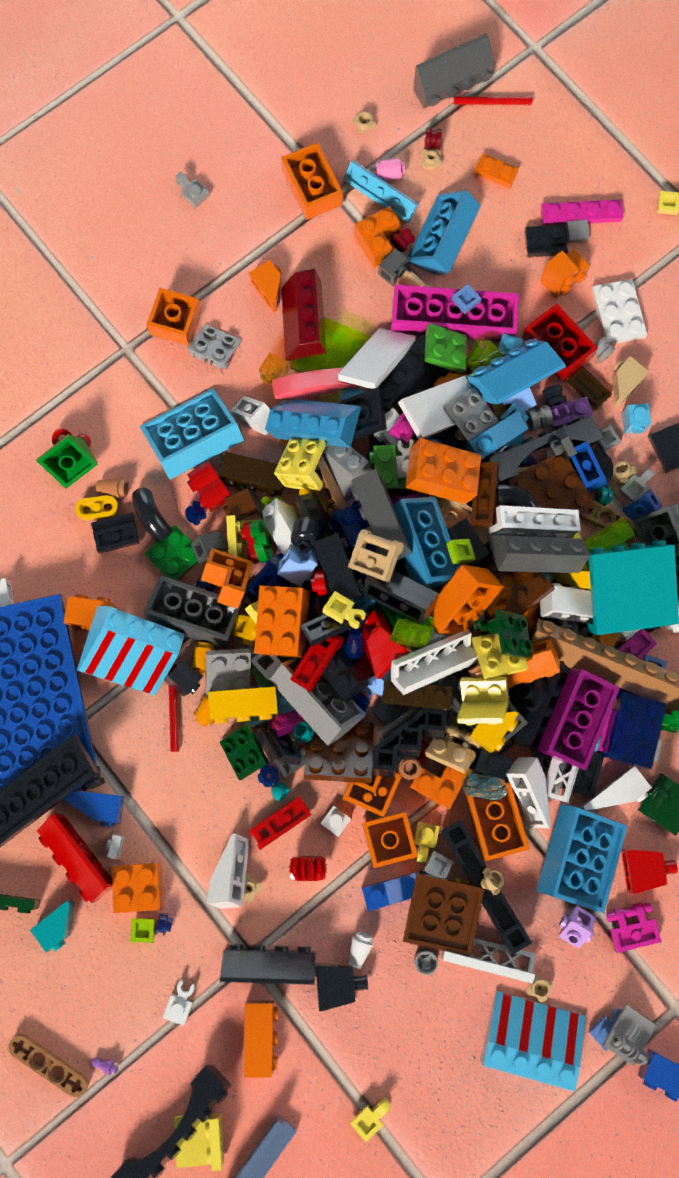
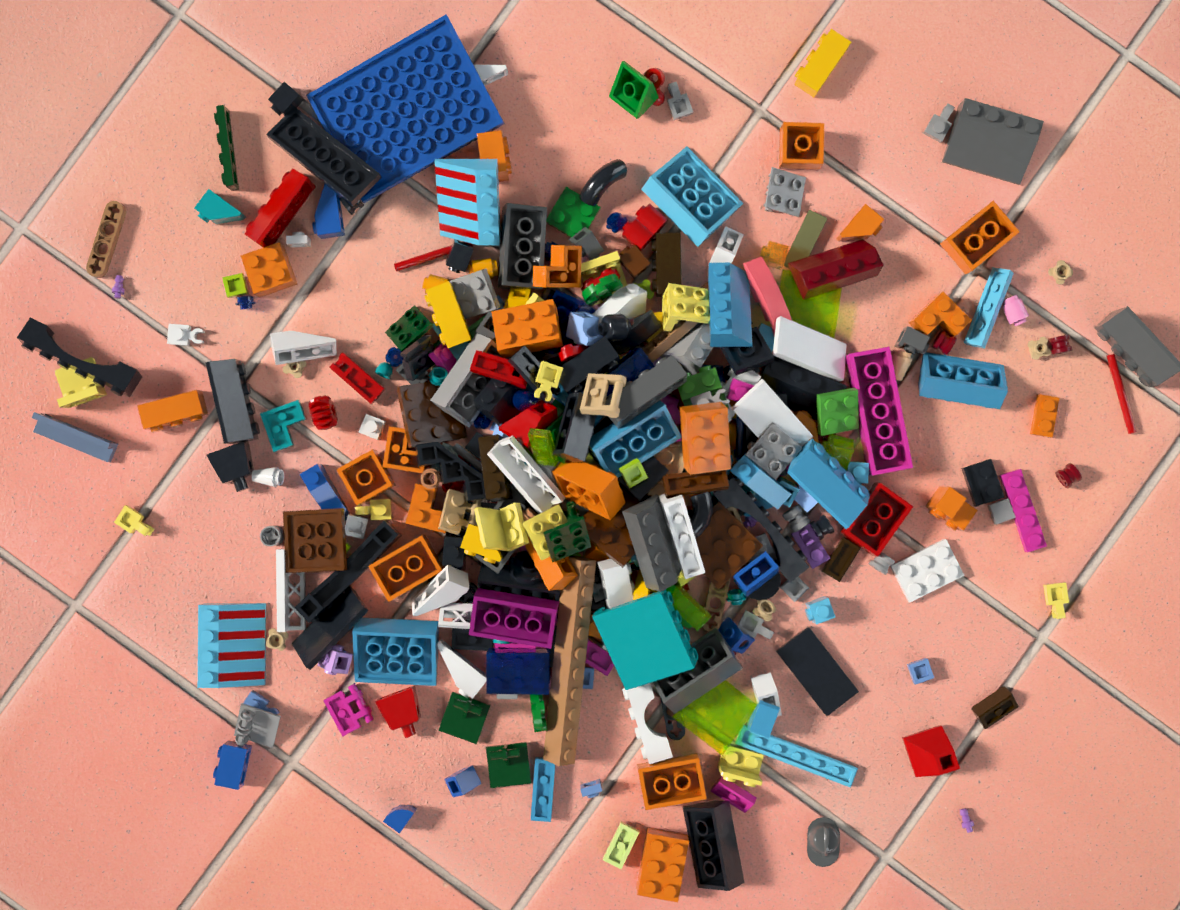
camera: 80 degrees right, 10 degrees up
yellow plate [75,495,119,521] -> none
black plate [91,513,140,554] -> none
nougat cone [96,477,129,498] -> none
medium blue plate [451,284,482,314] -> none
clear light blue plate [462,774,507,800] -> none
tan plate [481,868,504,895] -> none
dark grey tile [550,428,577,457] -> none
tan slope [612,356,649,408] -> none
none -> teal plate [260,400,306,452]
none -> black tile [292,586,368,670]
none -> light grey plate [667,82,693,121]
none -> olive tile [782,210,827,268]
none -> yellow brick [794,28,851,98]
none -> dark grey slope [942,98,1044,185]
none -> dark red wheel [1055,463,1082,489]

